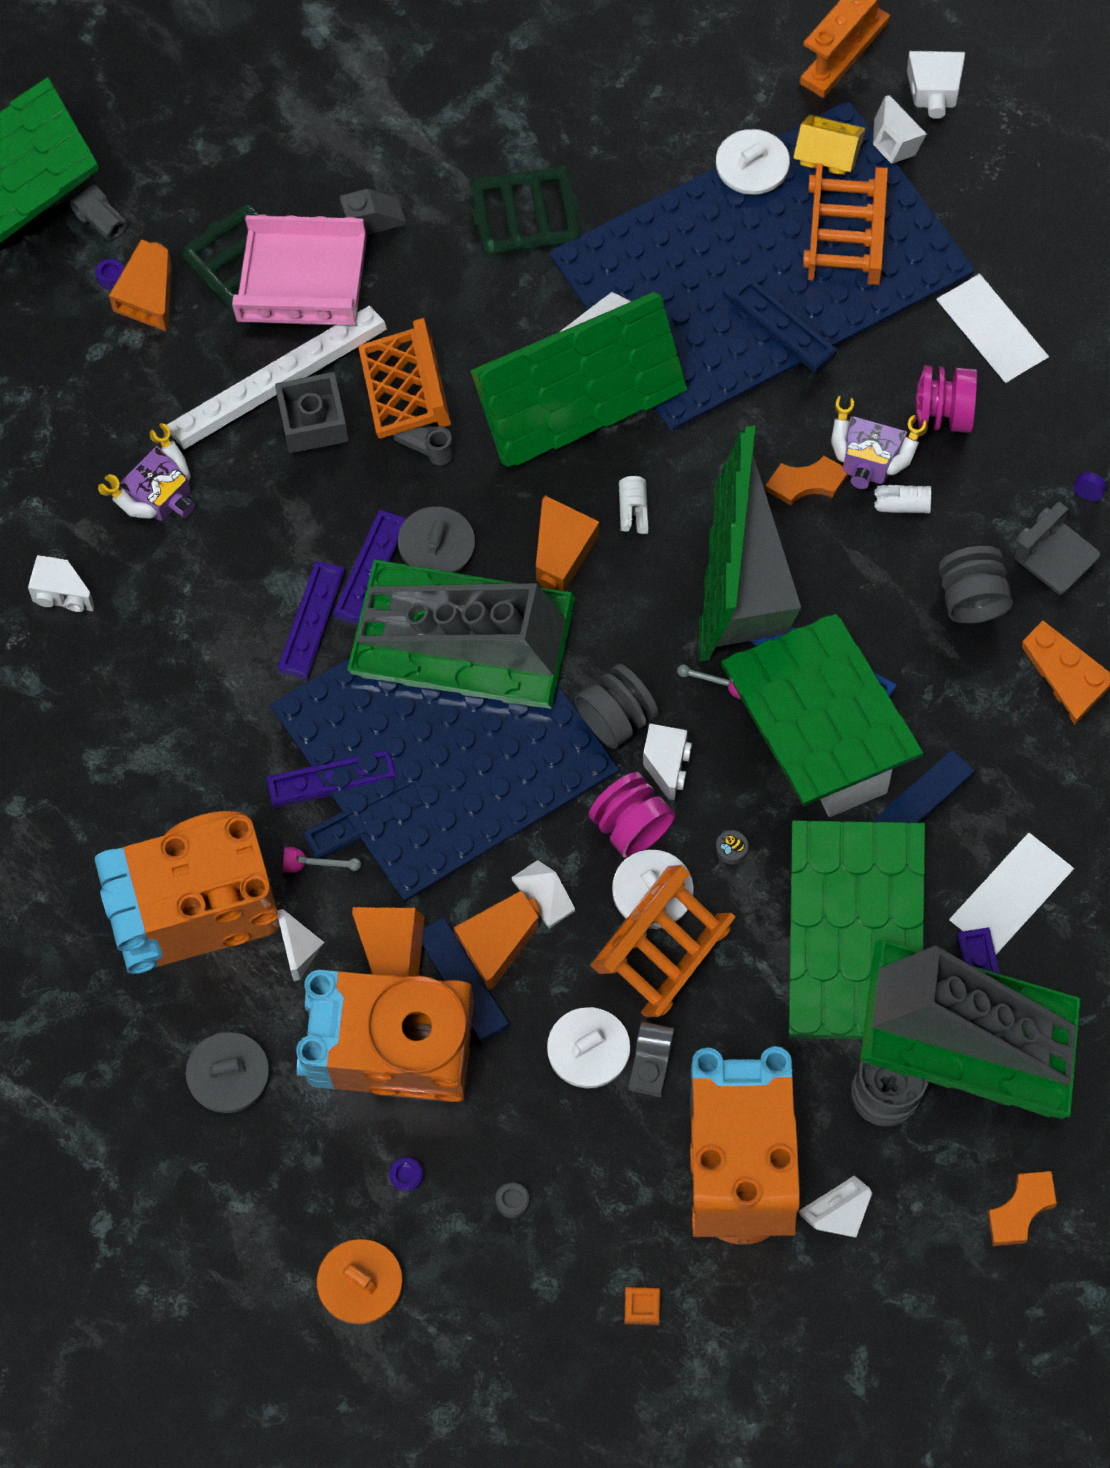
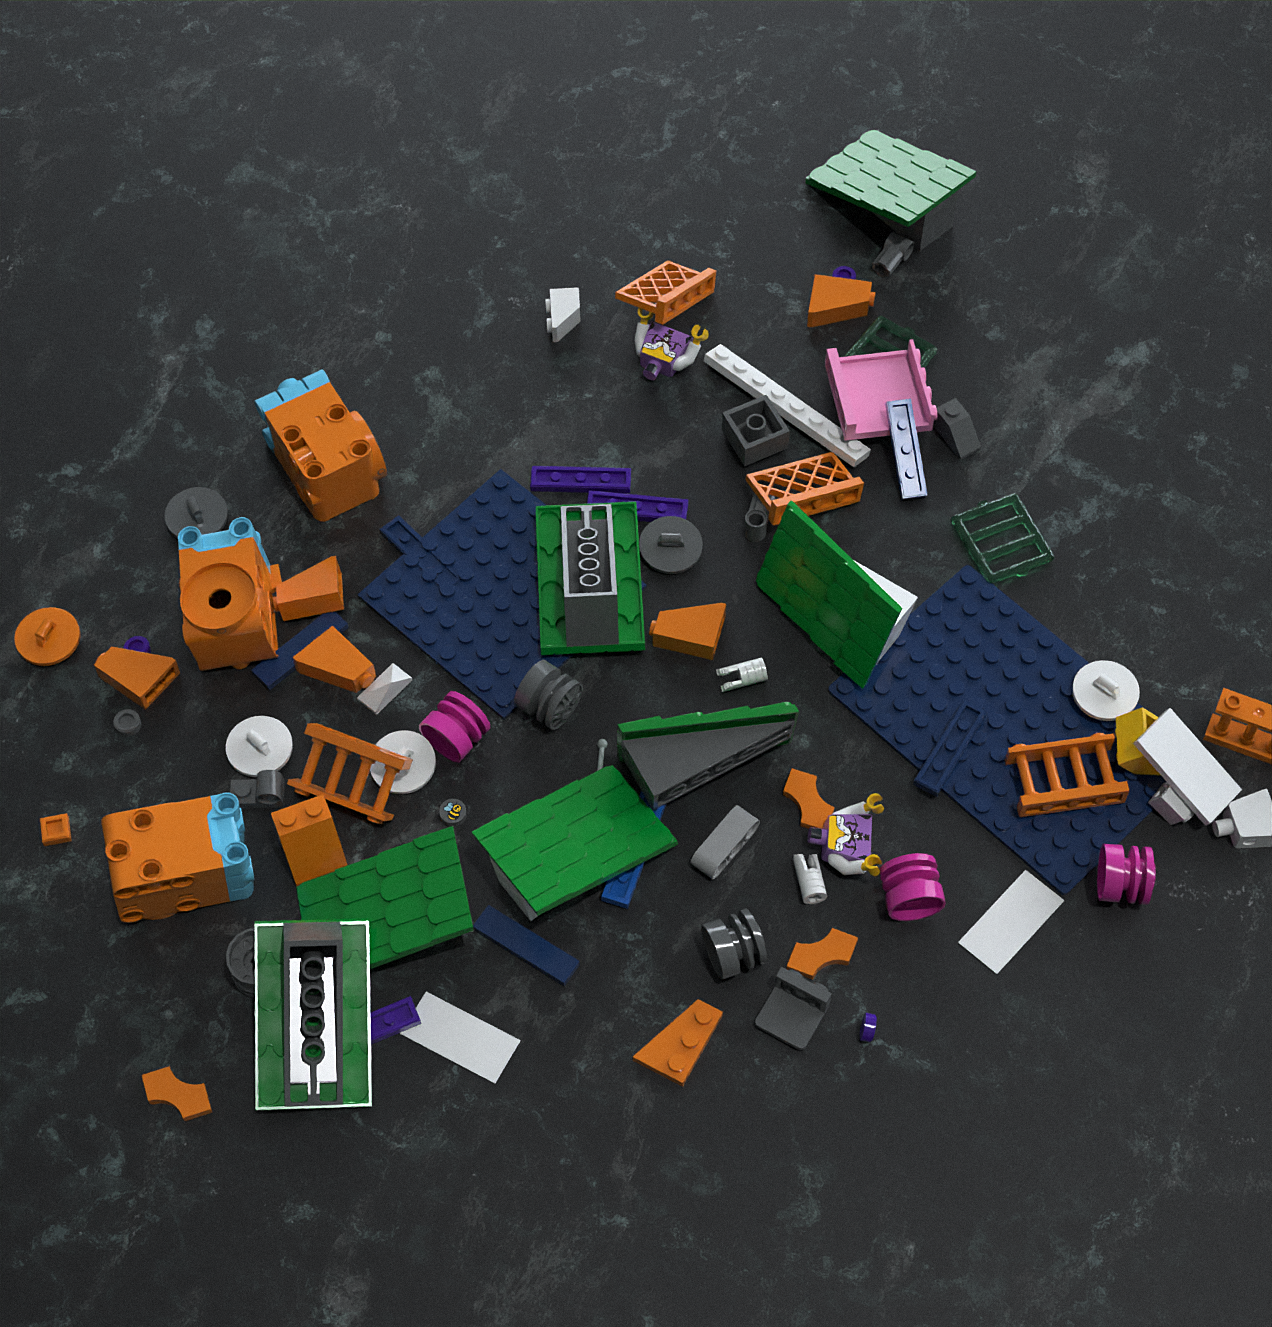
camera: 75 degrees right, 5 degrees down
dark purple tile [266,750,397,809] -> none
white slope [277,909,325,981] -> none
hinge [283,847,361,873] -> none
white slope [643,724,692,801] -> none
white slope [799,1176,872,1237] -> none
none -> orange slope [94,646,180,710]
none -> orange slope [271,794,347,886]
none -> orange fence [615,261,716,325]
none -> light grey beam [690,805,760,879]
none -> orange tile [786,928,858,980]
none -> tile [885,398,927,500]
none -> dark pink wheel [1097,844,1156,905]
none -> white tile [1133,708,1242,825]

